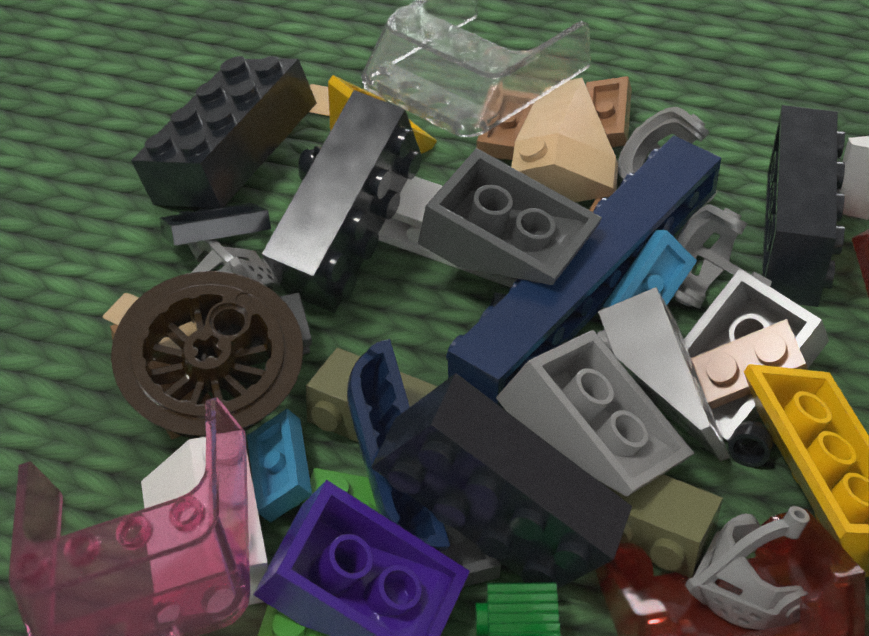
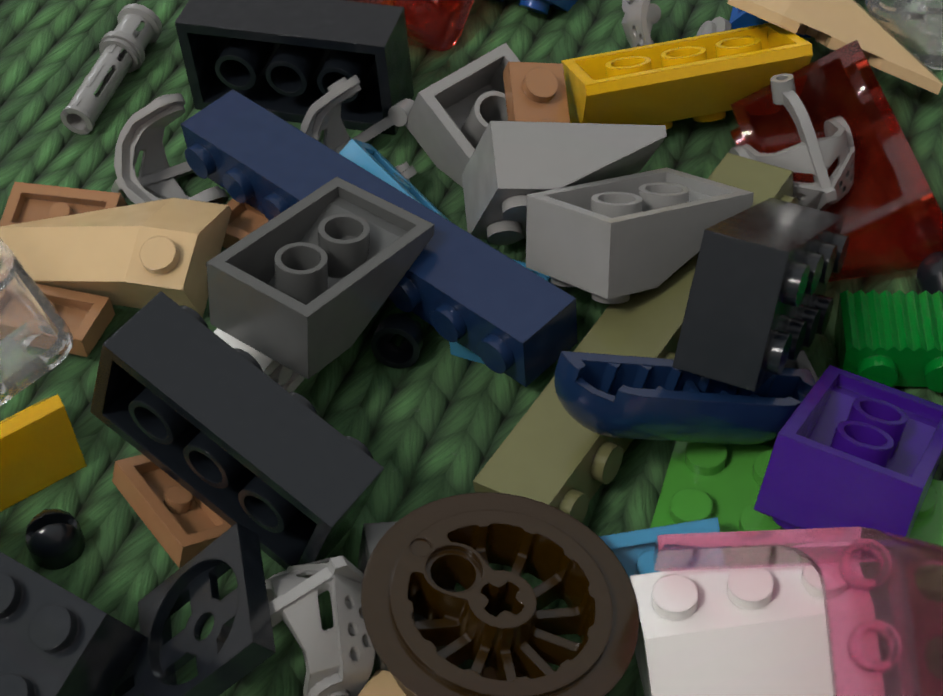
camera: 80 degrees left, 0 degrees up
none -> light grey pin [60,3,162,135]

